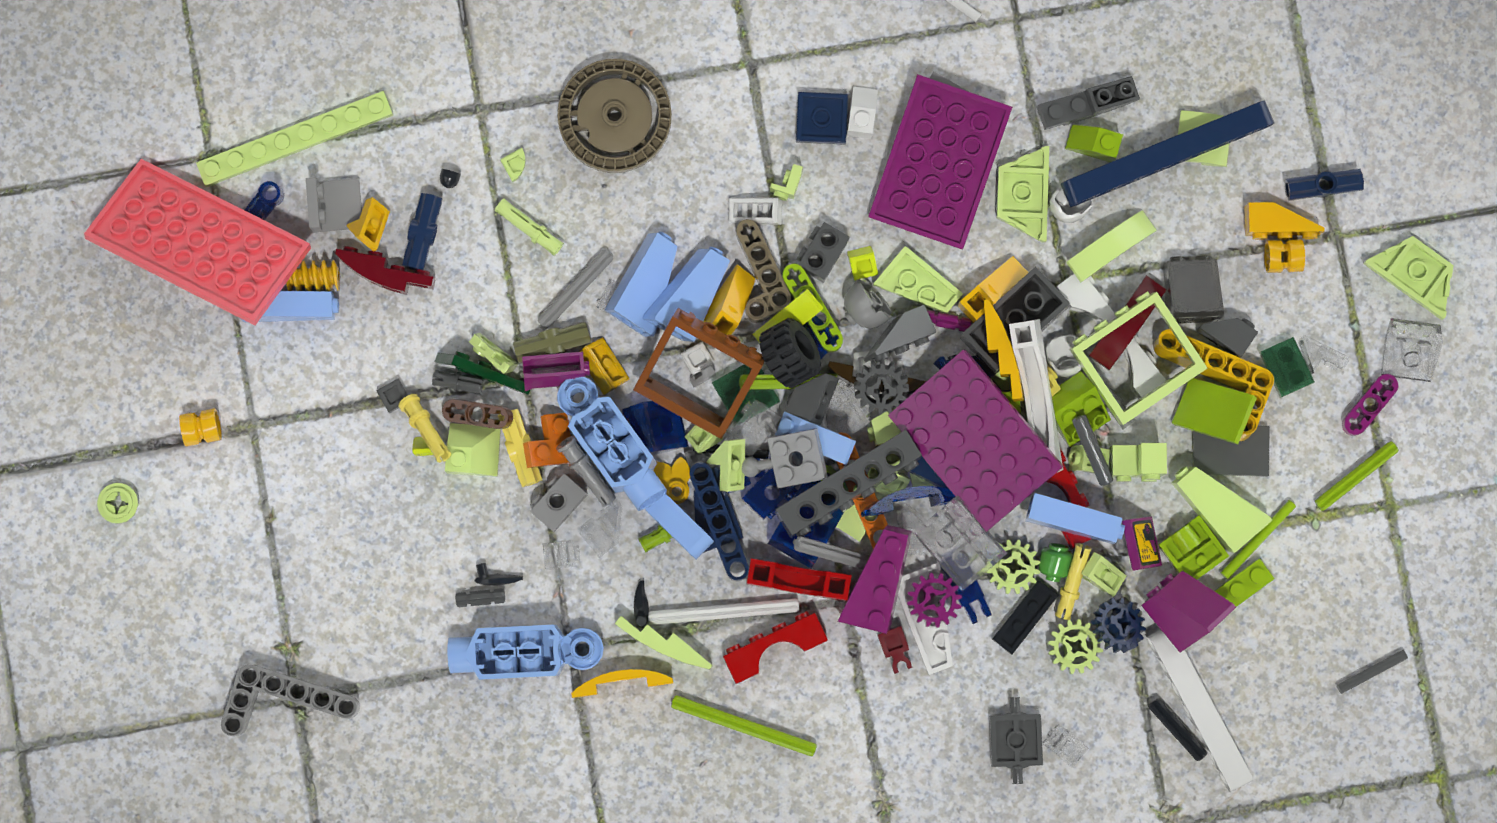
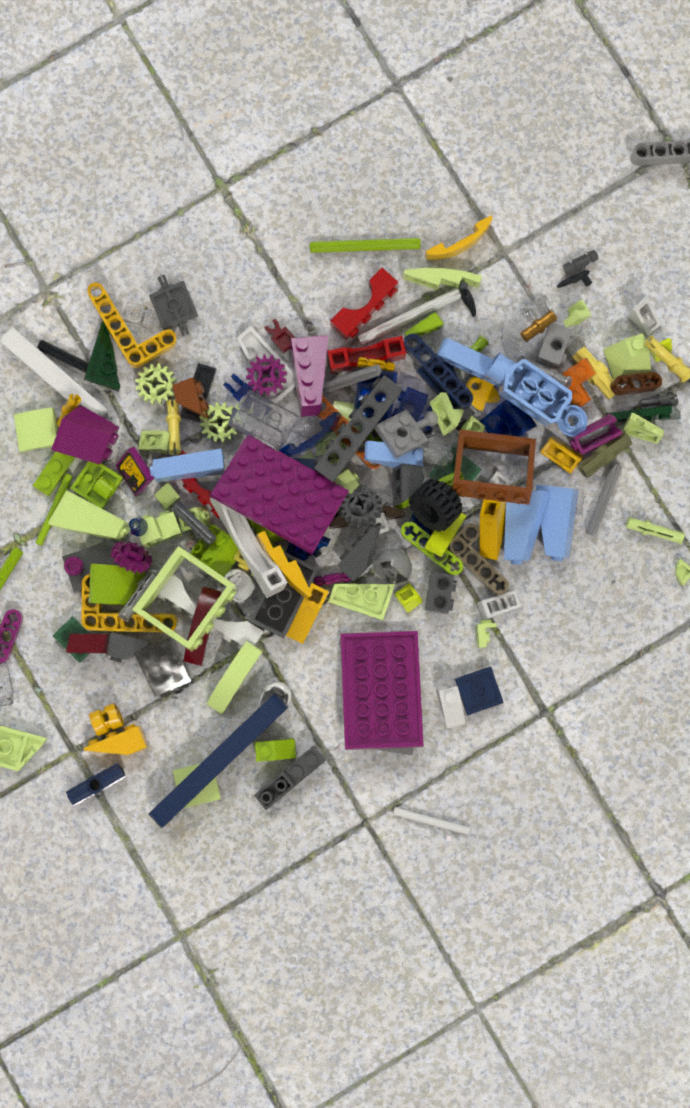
camera: 165 degrees right, 0 degrees up
light blue brick [447,624,604,680] -> none
dark tan piece [557,59,672,173] -> none
yellowish green wing [996,146,1049,243] -> none
bright green head [1038,543,1073,582] -> none
dark blue gear [1091,598,1146,653] -> none
none -> yellowish green slope [14,408,58,452]
none -> yellow pin [56,394,81,427]
none -> magenta plate [64,556,84,576]
none -> dark red slope [66,634,108,654]
none -> dark green wing [84,321,121,392]
none -> yellow beam [87,282,177,369]
none -> magenta gear [110,540,153,574]
none -> light grey pin [118,568,159,622]
none -> cone [128,517,148,537]
none -> yellowish green slope [154,483,181,510]
none -> dark orange slope [172,377,209,418]
none -> yellow axle [357,357,395,373]
none -> lime slope [404,312,444,339]
none -> pearl gold pin [520,310,557,342]
none -> yellowish green bracket [563,300,592,328]
none -> white slope [627,297,661,336]

